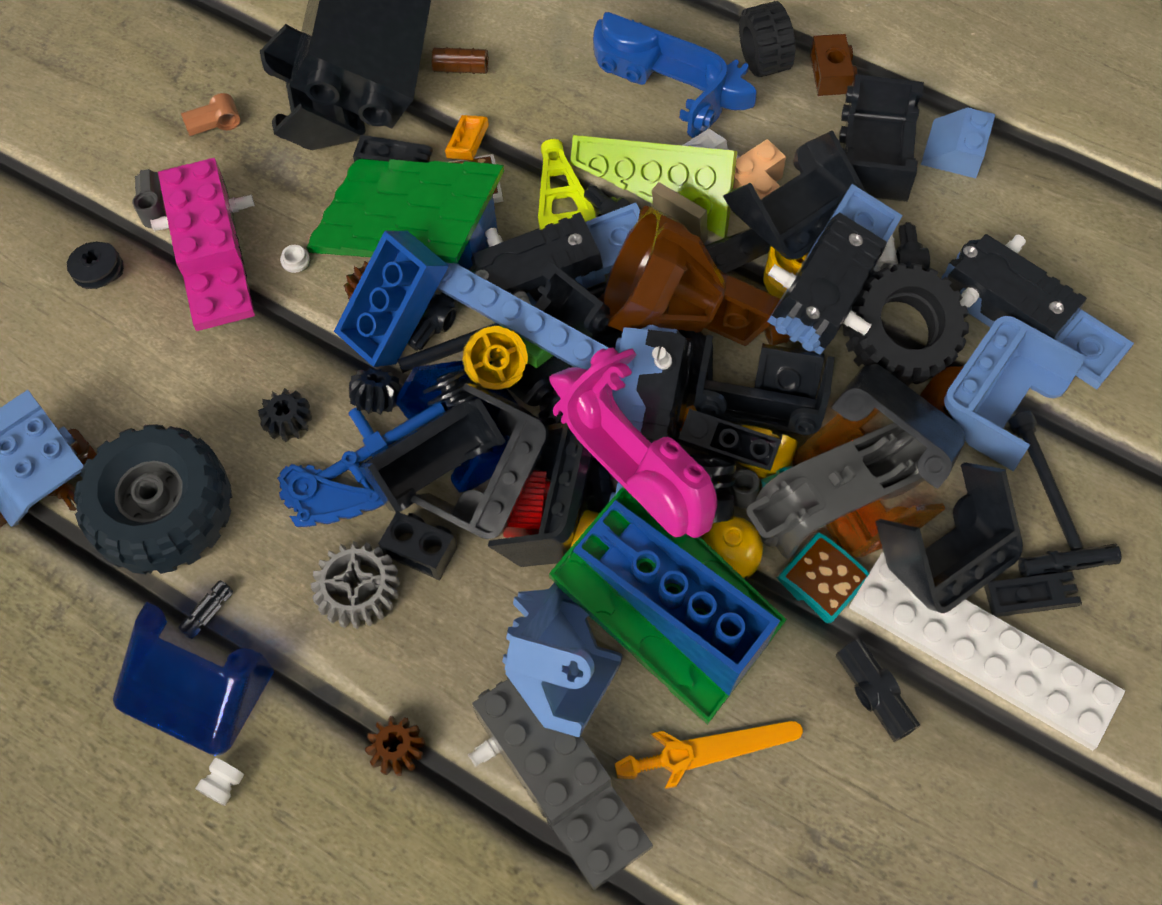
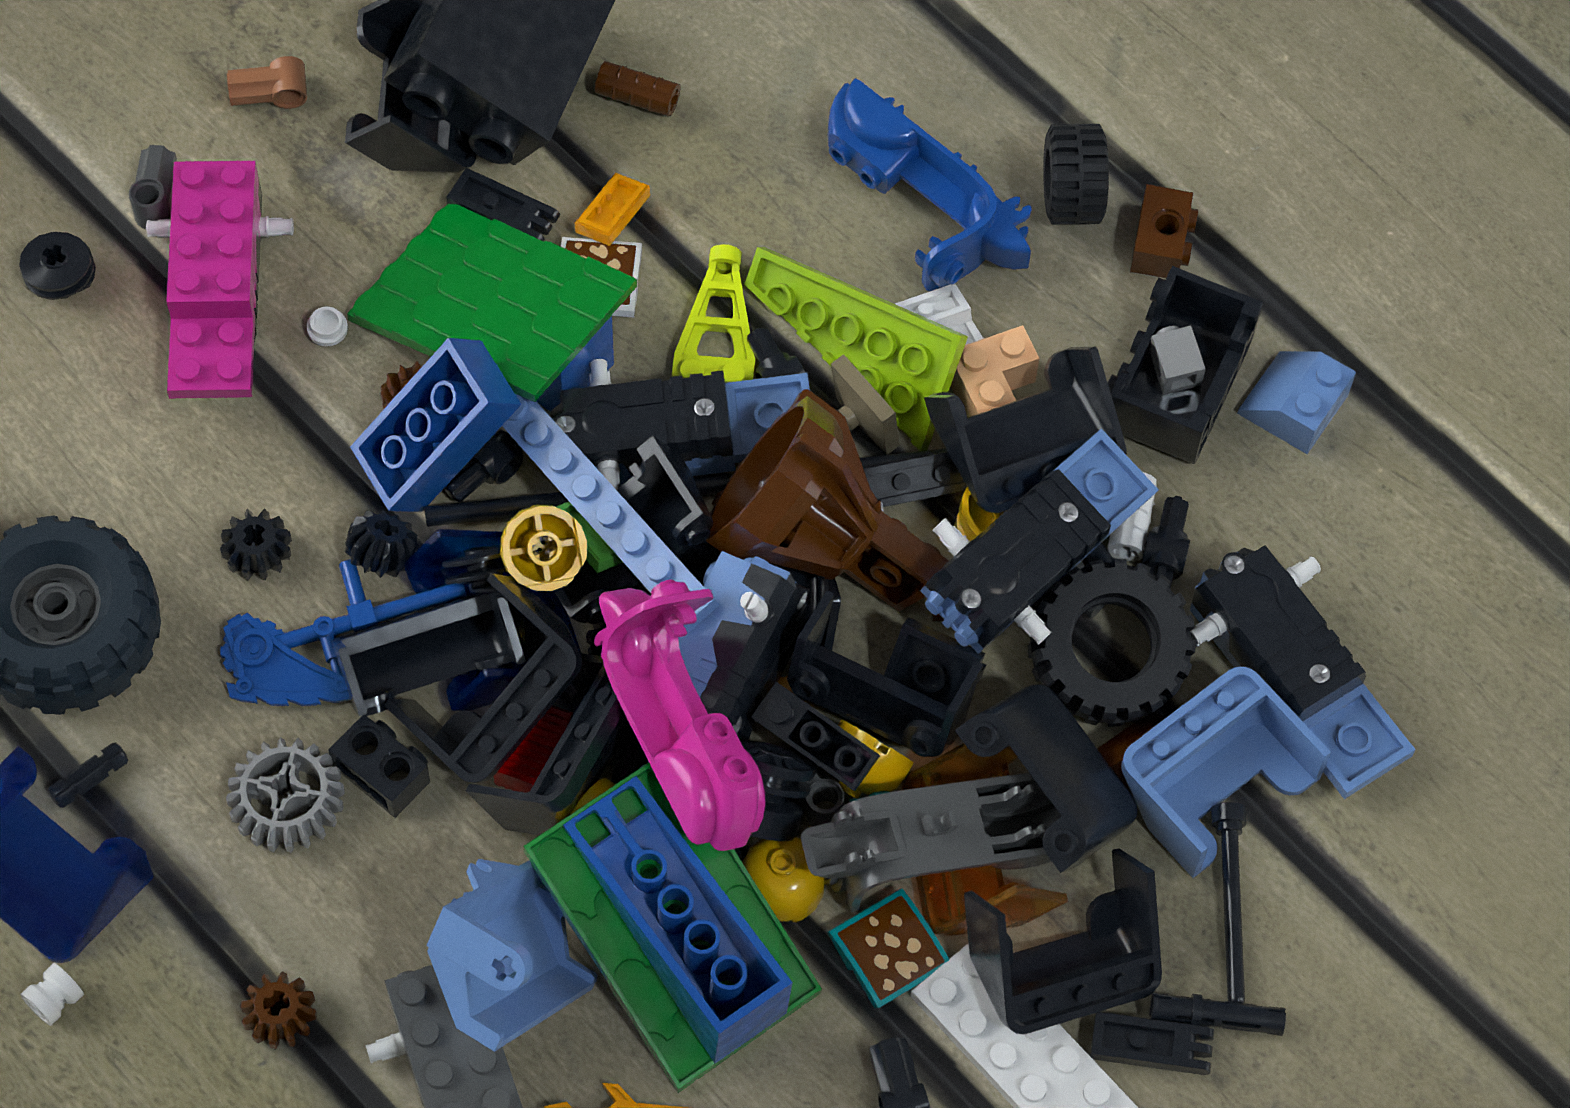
camera: 10 degrees right, 0 degrees up
none -> light grey brick [1149,326,1205,395]

